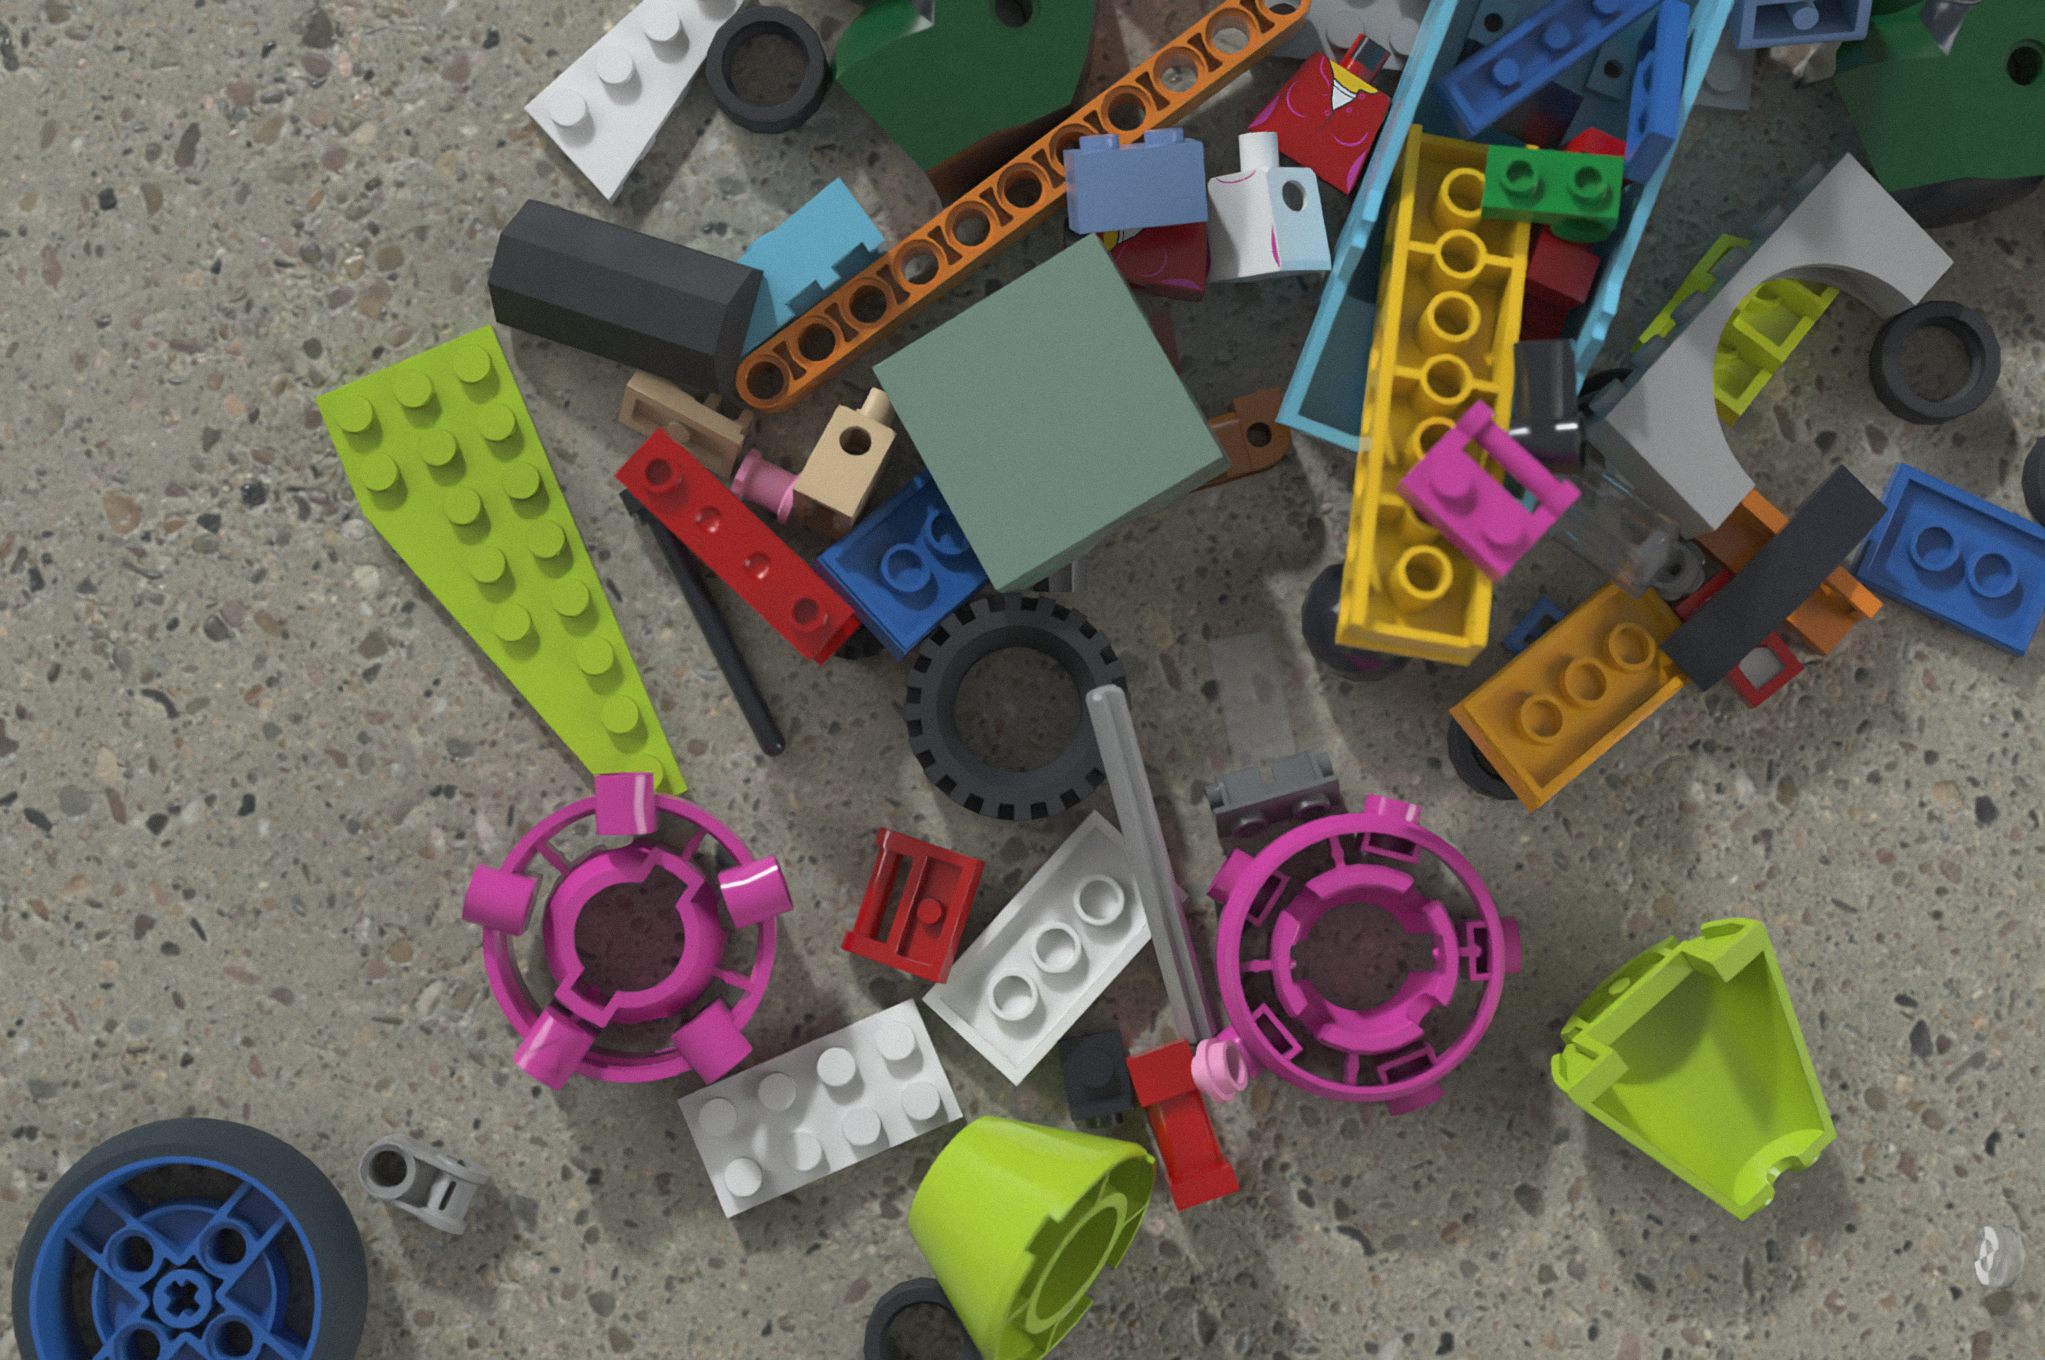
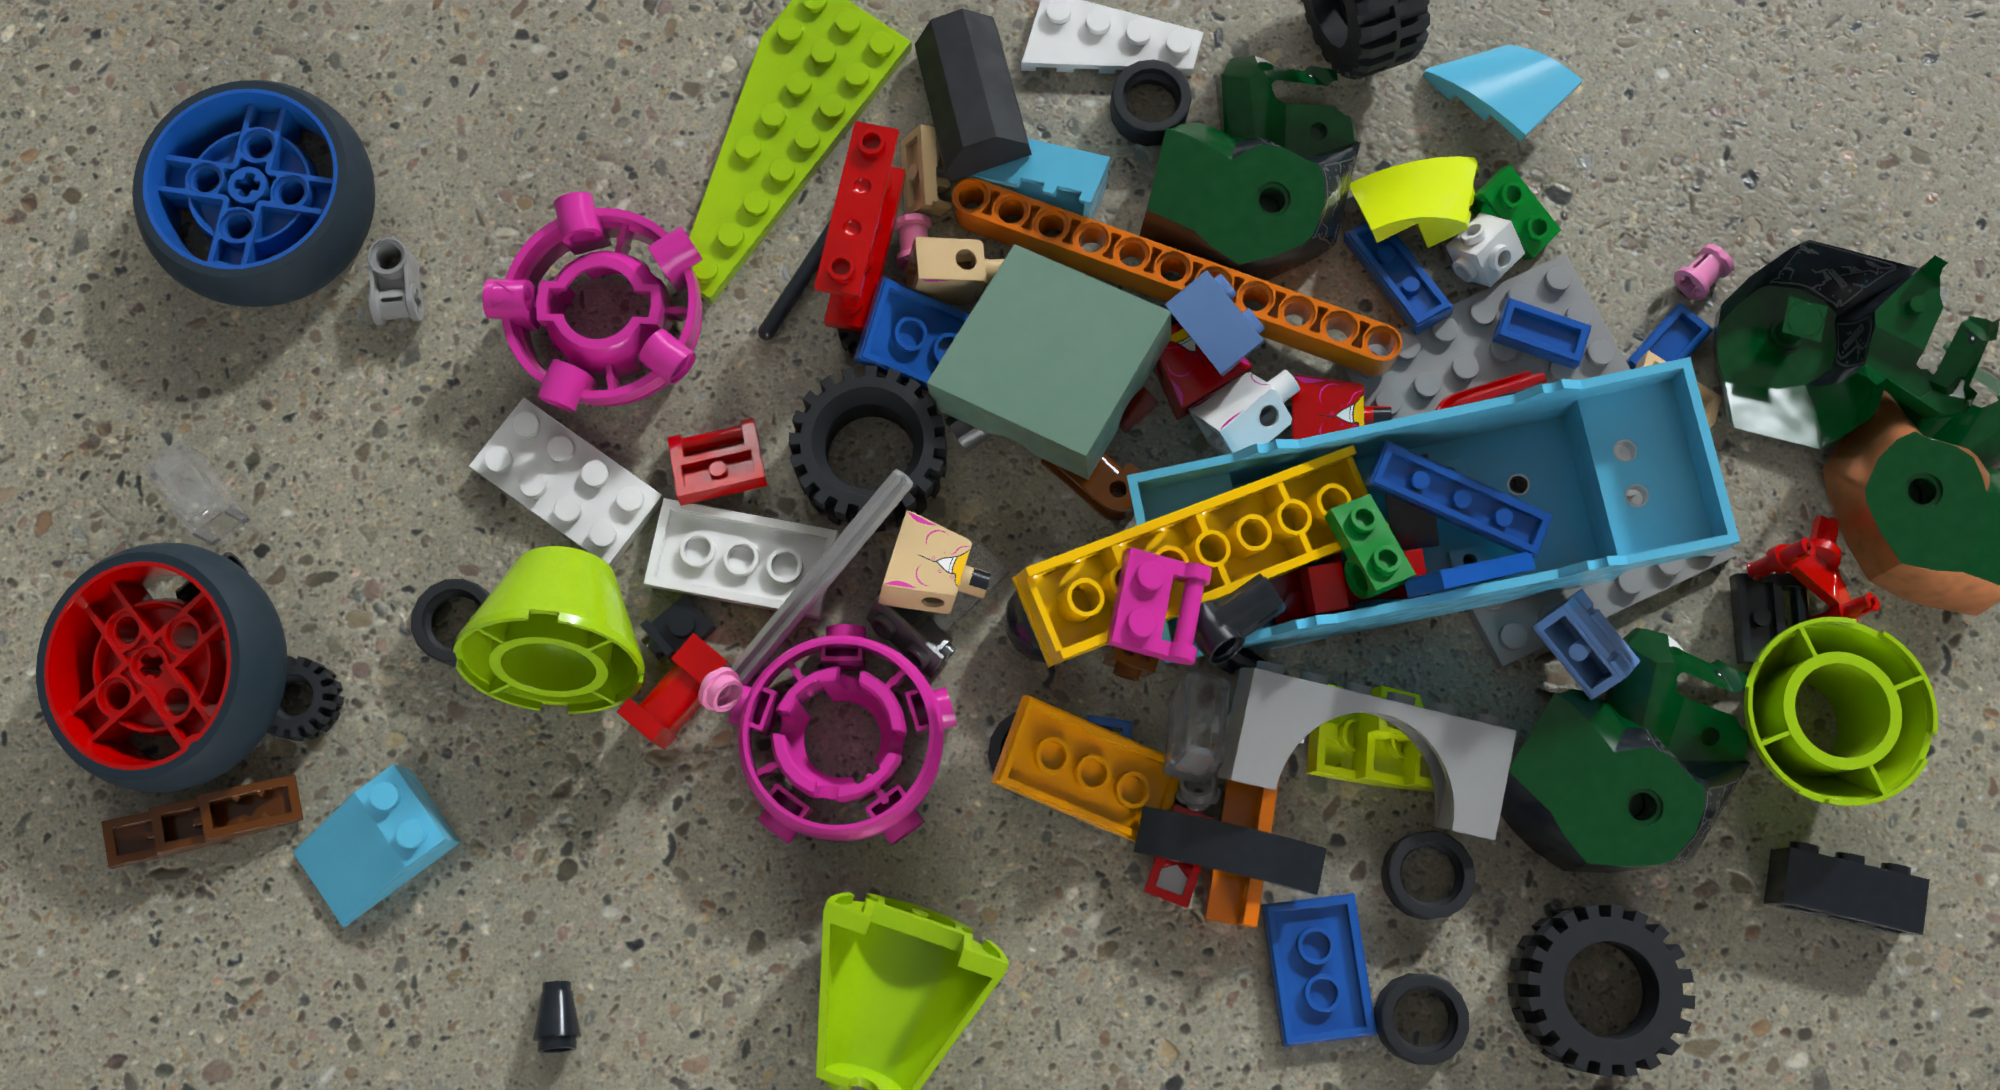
camera: 60 degrees right, 10 degrees down
none -> tan torso [878,510,991,614]

